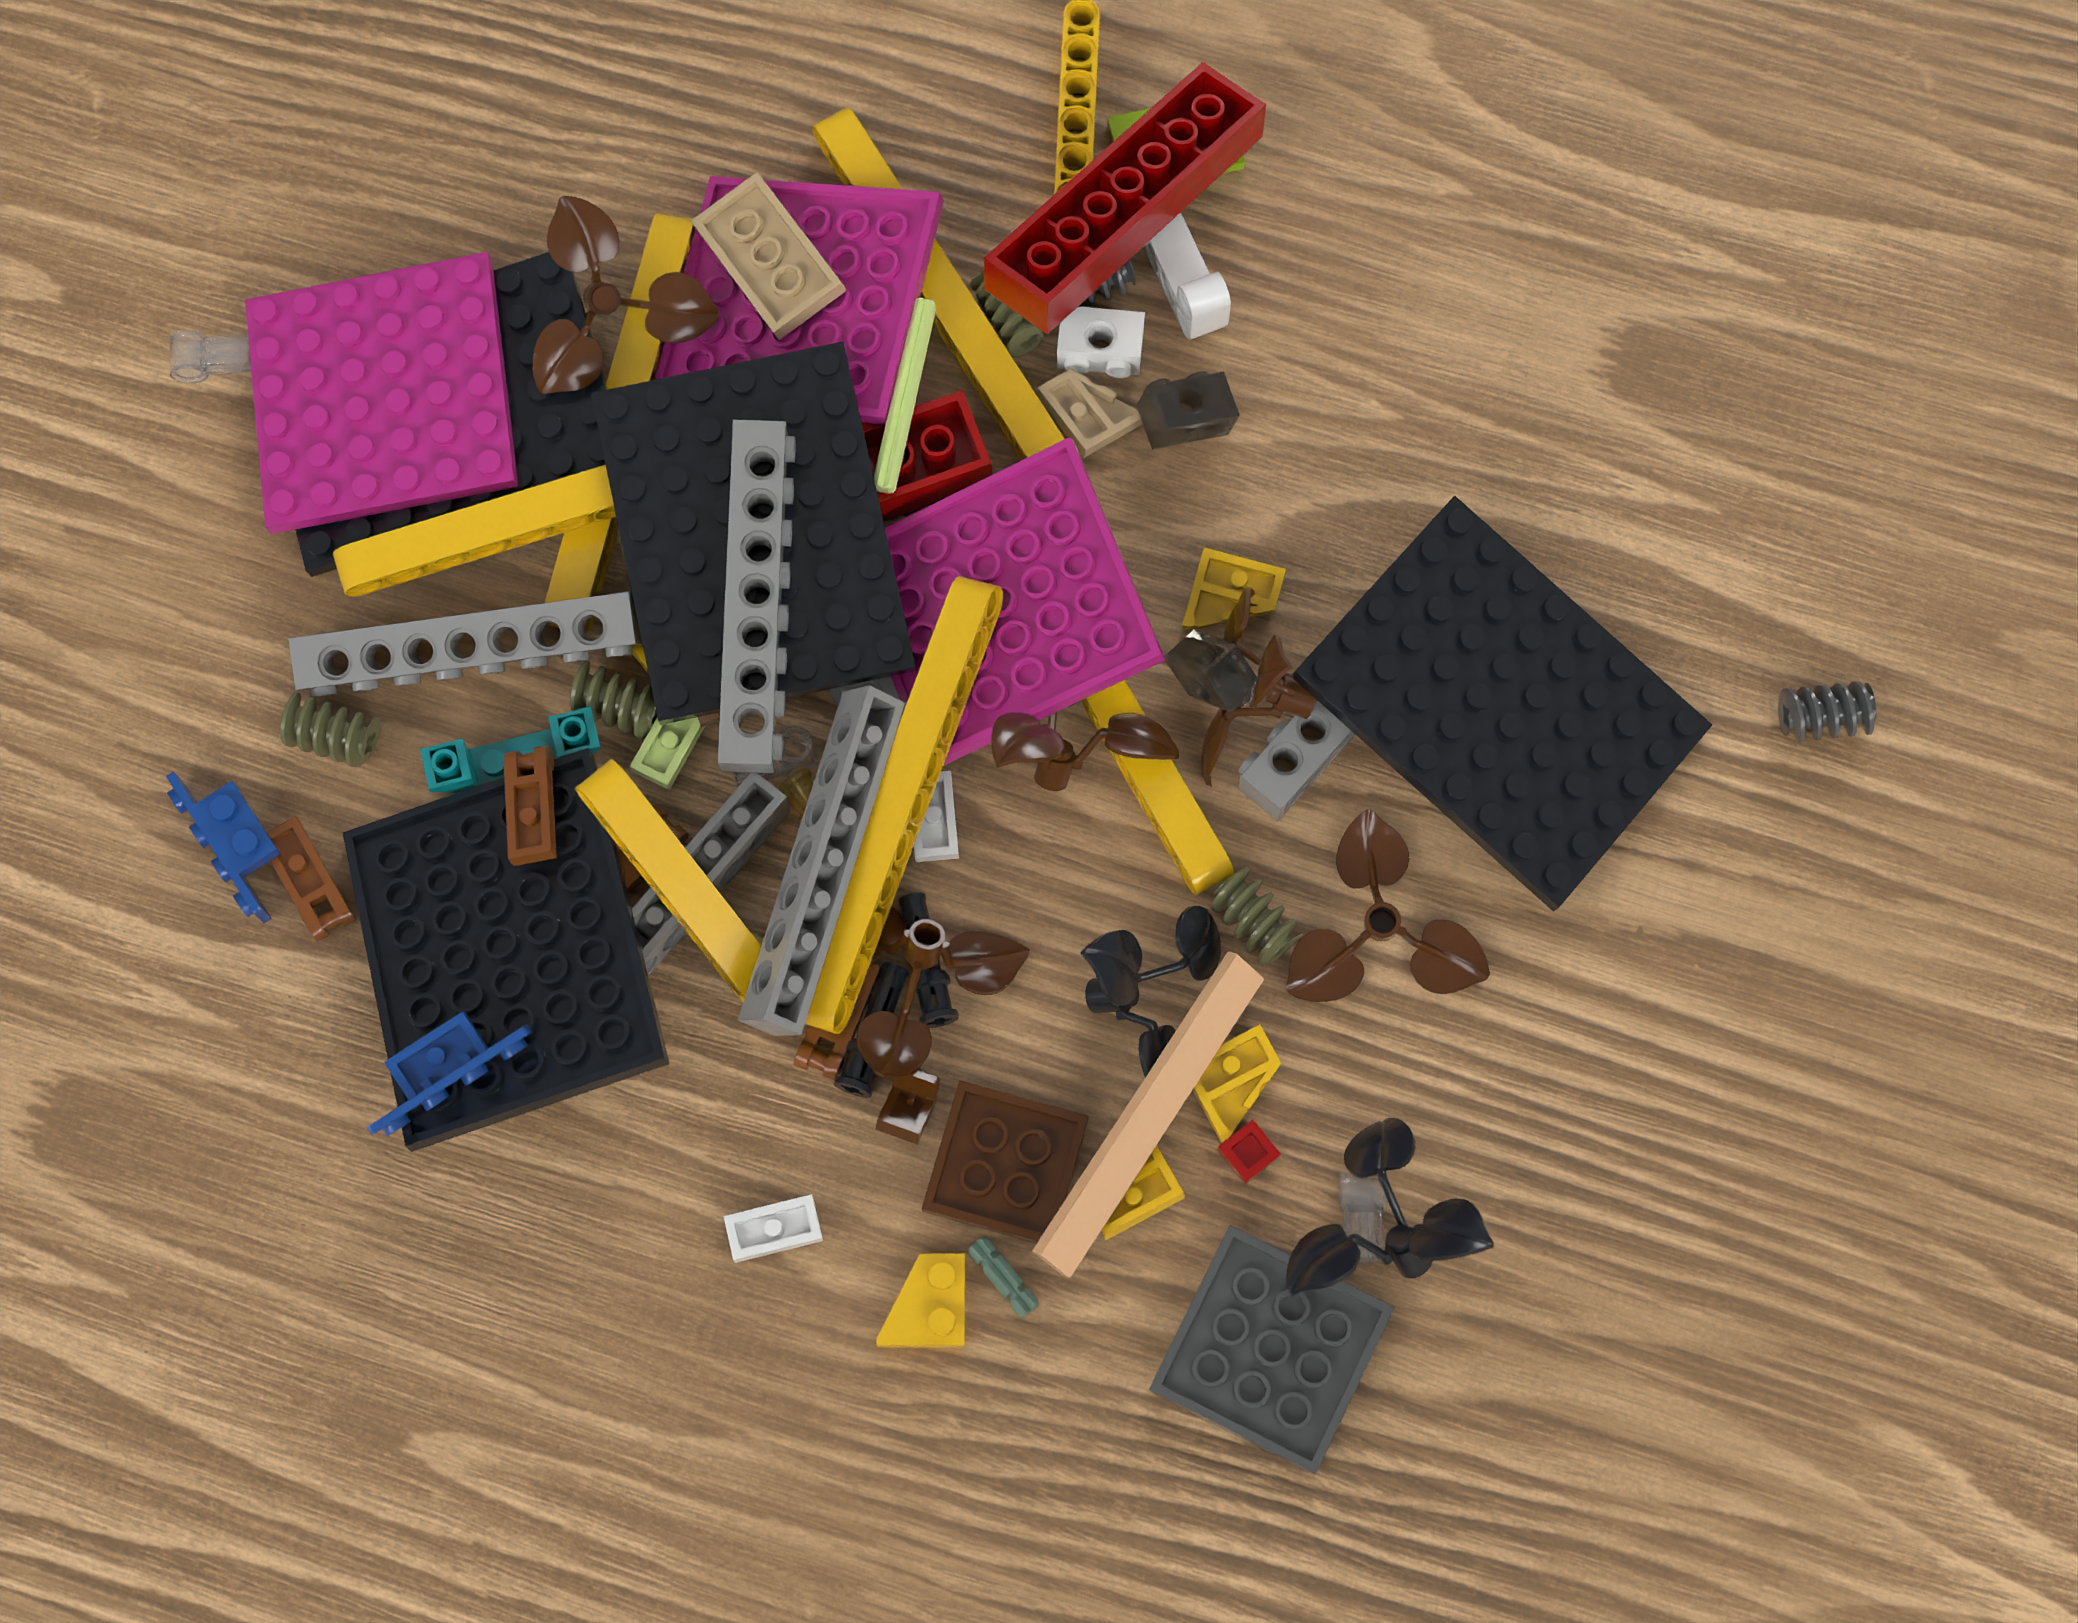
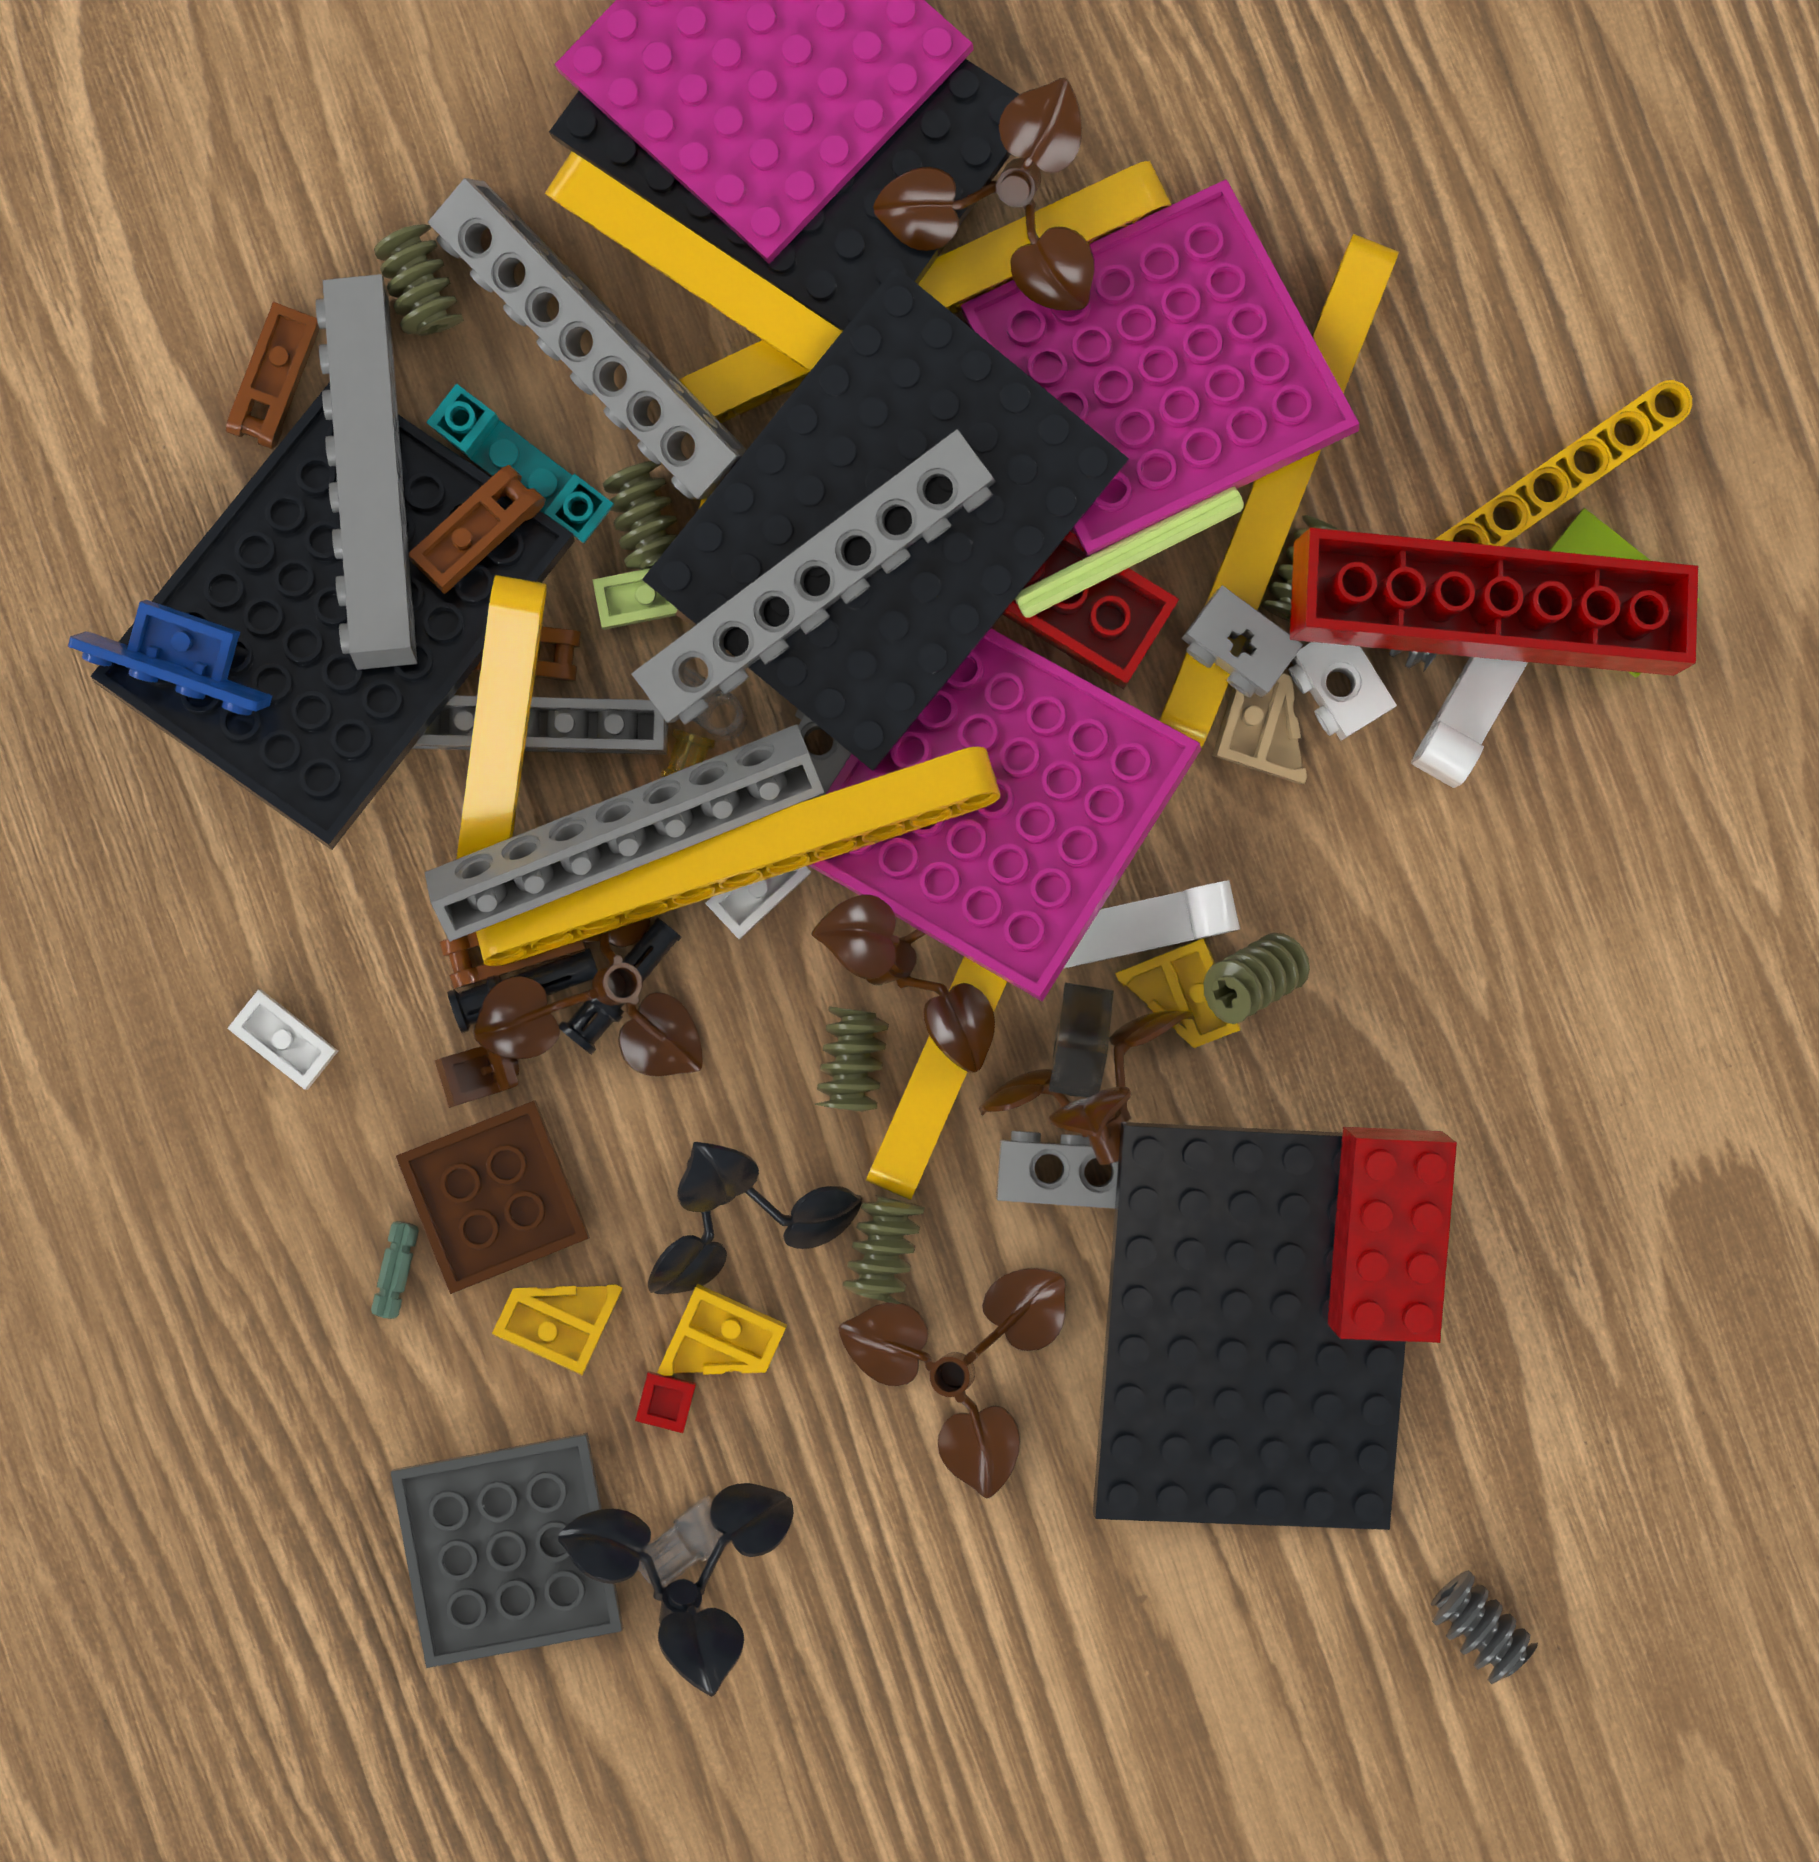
camera: 55 degrees right, 15 degrees up
blue bracket [166,771,281,923] -> none
tan plate [691,172,847,340] -> none
yellow wing [876,1254,965,1348] -> none
light nougat tile [1032,951,1264,1278] -> none
clear smoke brick [1136,371,1240,450] -> none
none -> light grey brick [316,274,417,670]
none -> olive piece [815,1007,889,1112]
none -> white beam [1063,880,1240,969]
none -> light grey brick [1181,585,1303,697]
none -> olive piece [1203,933,1310,1024]
none -> red brick [1328,1127,1457,1343]

